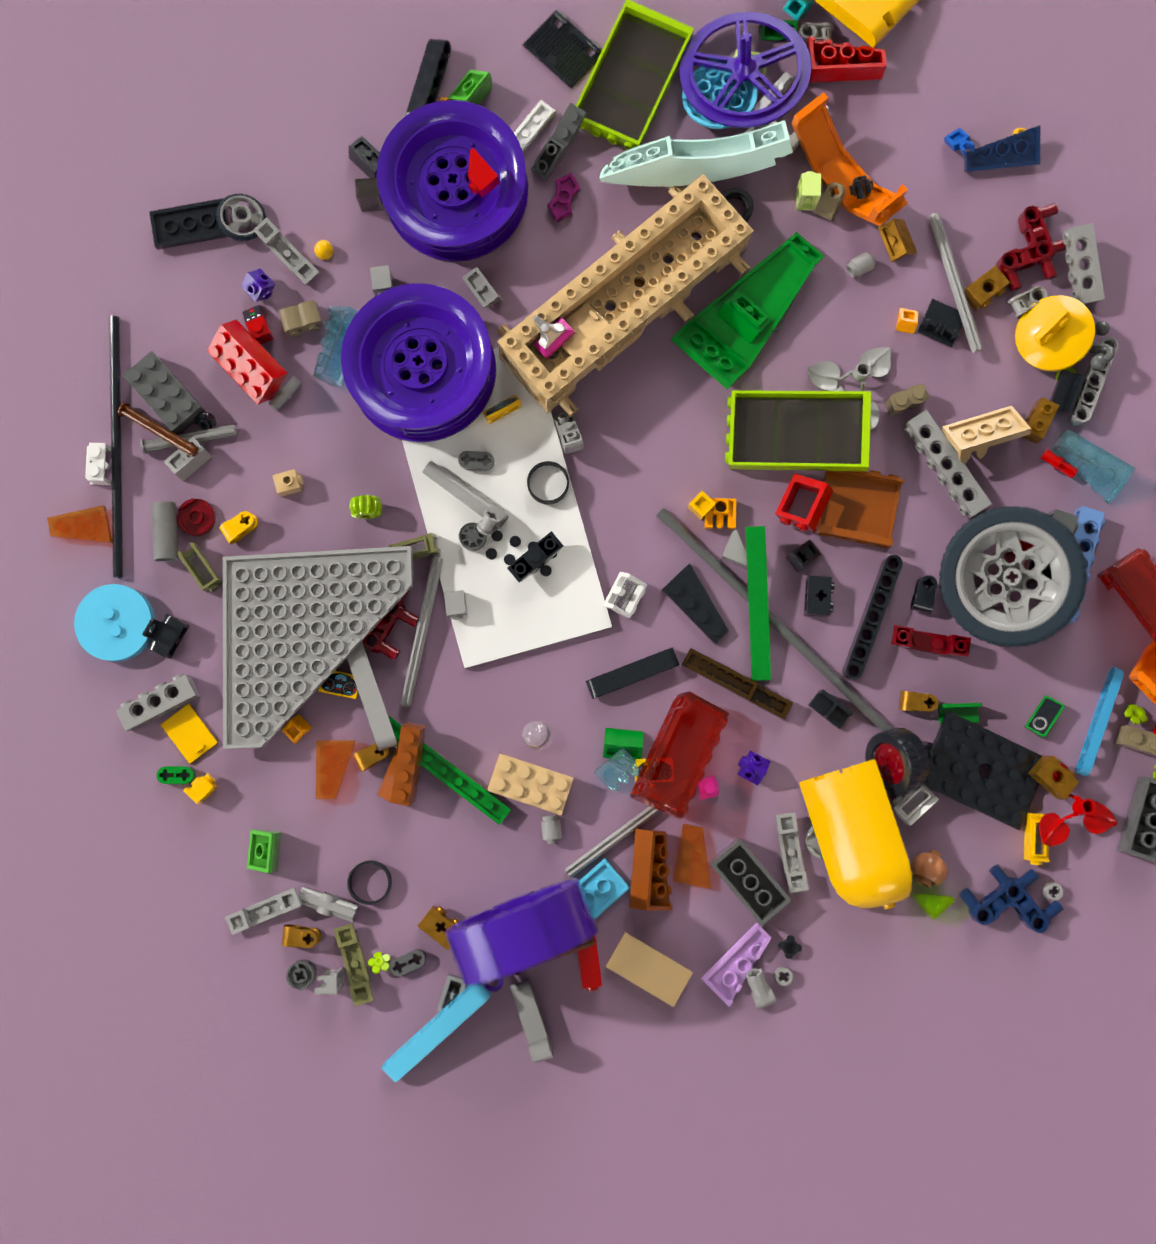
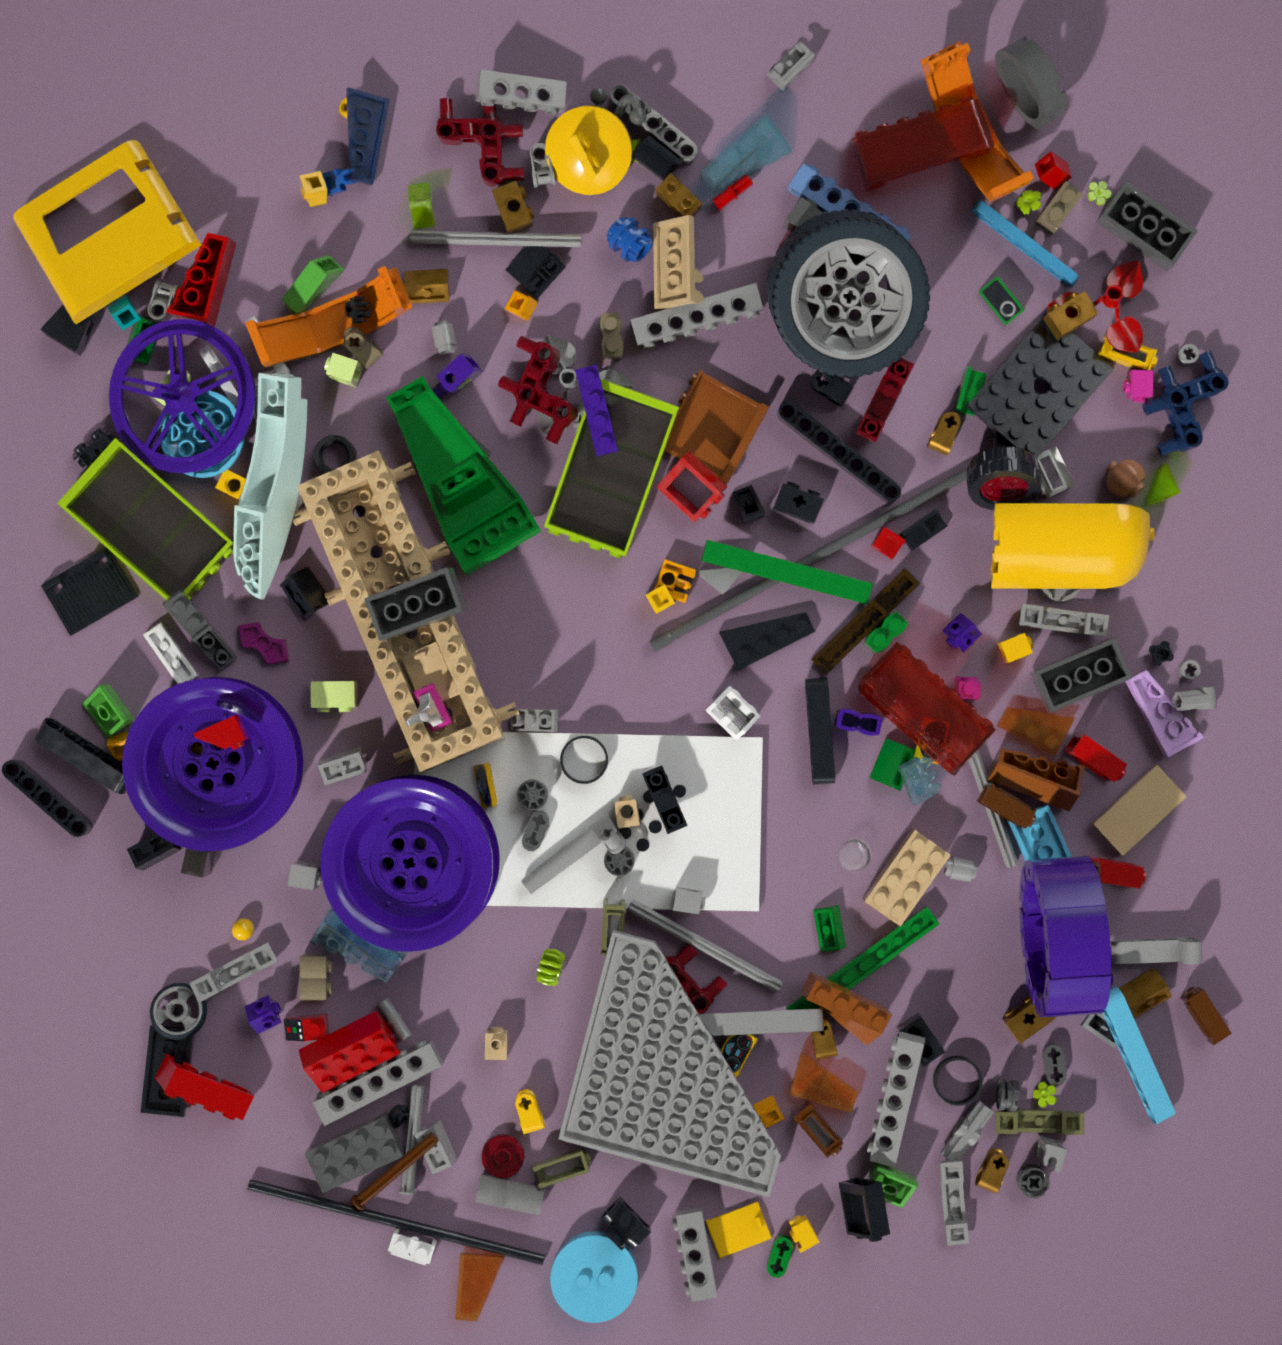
camera: 75 degrees left, 5 degrees up
none -> black beam [2,759,92,837]
none -> black hinge [73,427,115,468]
none -> red wedge [155,1054,254,1120]
none -> yellow brick [215,470,246,500]
none -> black panel [280,567,330,620]
none -> bright green slope [282,255,345,314]
none -> yellow brick [300,171,327,207]
none -> yellowish green brick [311,681,357,712]
none -> light grey brick [313,1039,443,1126]
none -> dark grey brick [364,567,468,641]
none -> clear neon green slope [408,182,436,229]
none -> dark purple torso [432,353,483,399]
none -> dark red pin [498,336,578,445]
none -> dark grey wheel [517,779,548,810]
none -> dark purple plate [575,364,618,456]
none -> blue piece [607,217,653,262]
none -> tan brick [614,795,640,828]
none -> reddish brown window [792,1100,844,1158]
none -> green slope [813,905,846,952]
none -> dark purple brick [834,709,883,736]
none -> black window [839,1177,890,1242]
none -> green brick [863,612,908,654]
none -> light grey brick [867,1031,926,1168]
none -> red panel [870,527,906,559]
none -> black brick [897,1013,945,1067]
none -> reddish brown window [976,783,1037,829]
none -> dark grey wheel [996,1079,1019,1111]
none -> yellow brick [997,633,1034,663]
none -> red window [1063,733,1128,782]
none -> pearl gold panel [1119,968,1172,1019]
none -> dark pink brick [1123,370,1154,403]
none -> reddish brown window [1180,987,1232,1045]

